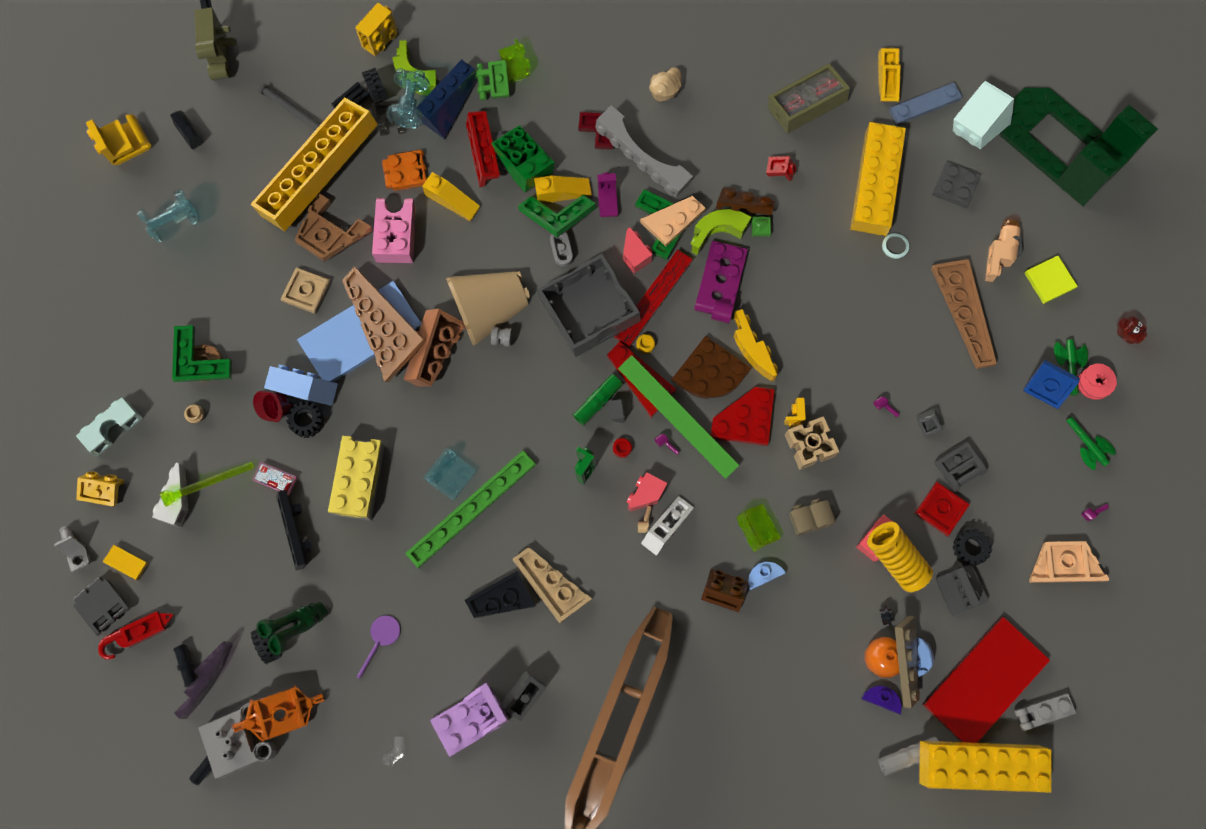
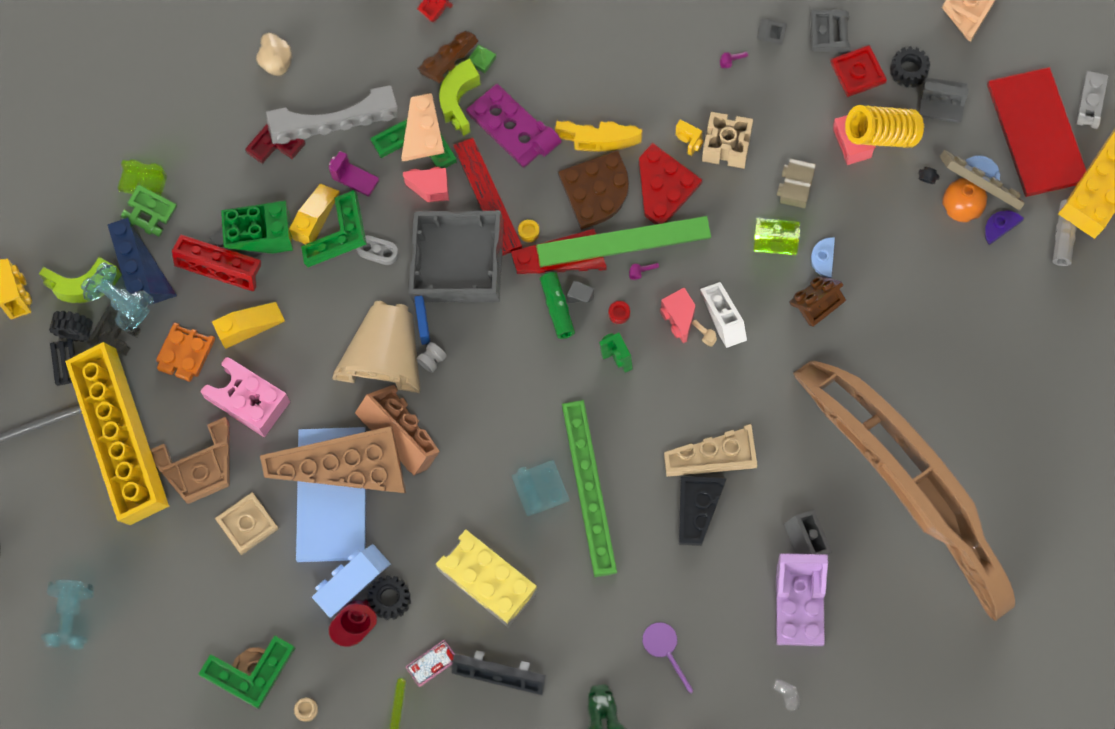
camera: 55 degrees left, 5 degrees down
none -> blue tile [414,296,430,345]

